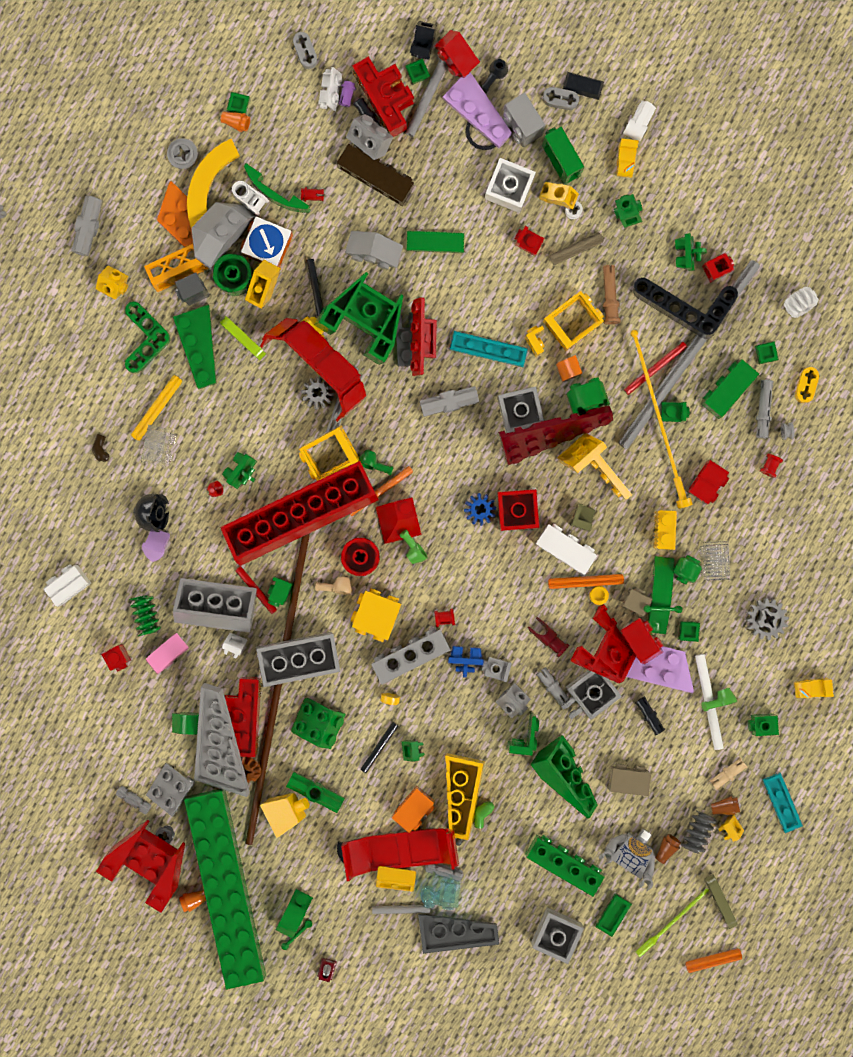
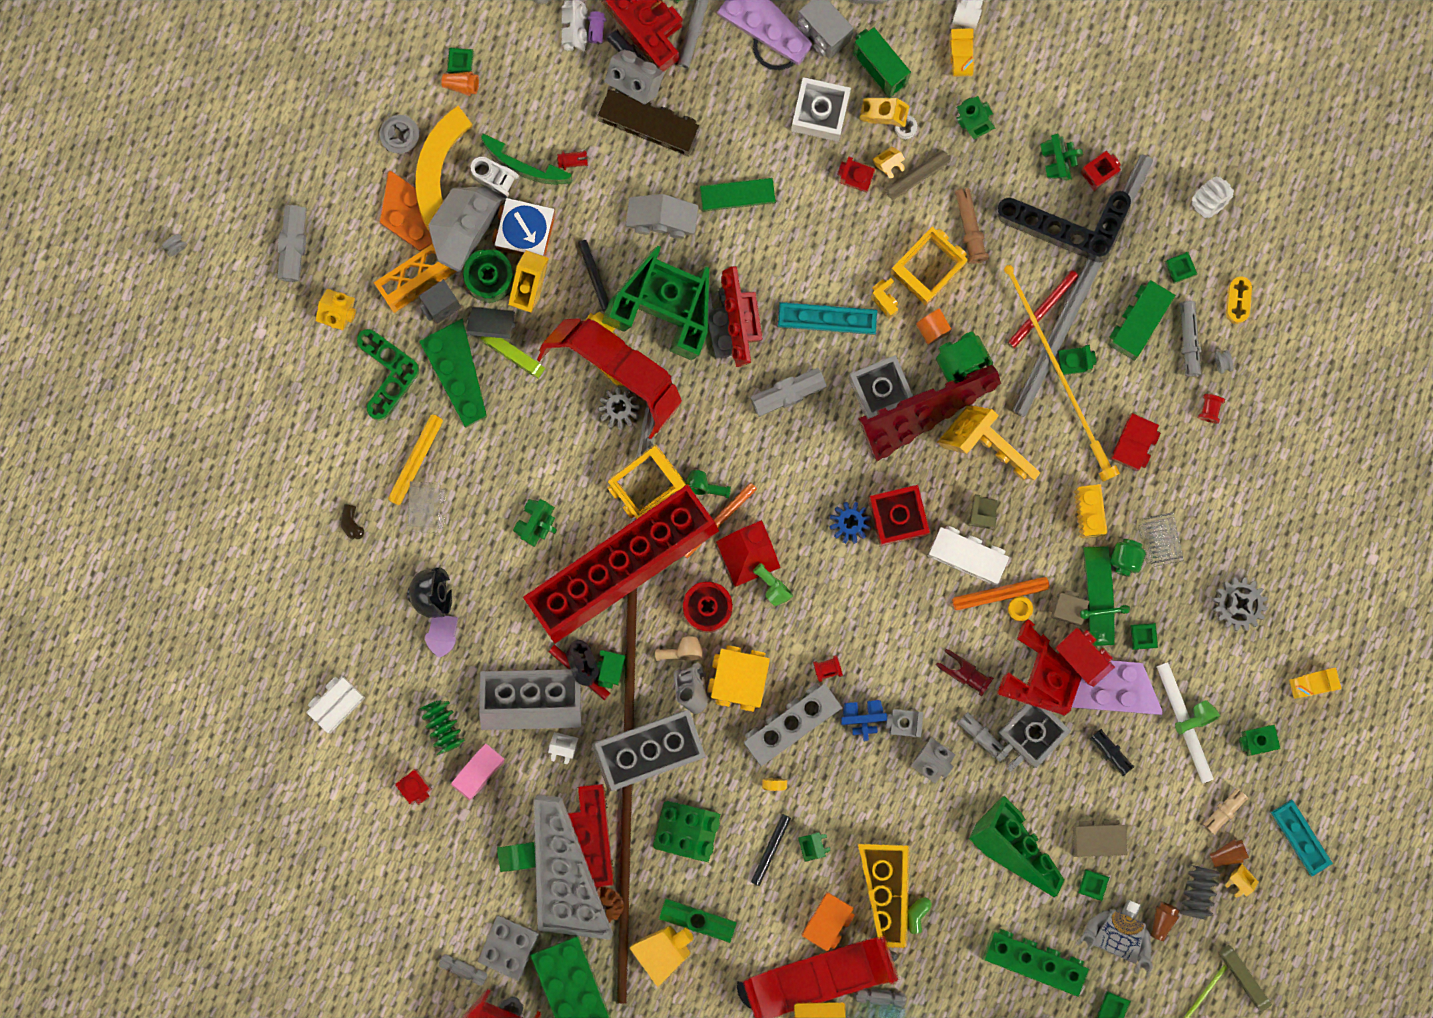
camera: 10 degrees left, 5 degrees down
red hinge [207,481,224,497] -> none
green bracket [507,713,539,756] -> none
none -> dark grey piece [467,307,515,339]
none -> black beam [566,640,599,686]
none -> light grey piece [674,663,708,714]
none -> yellow tile [872,146,905,179]
none -> green tile [1078,869,1110,901]

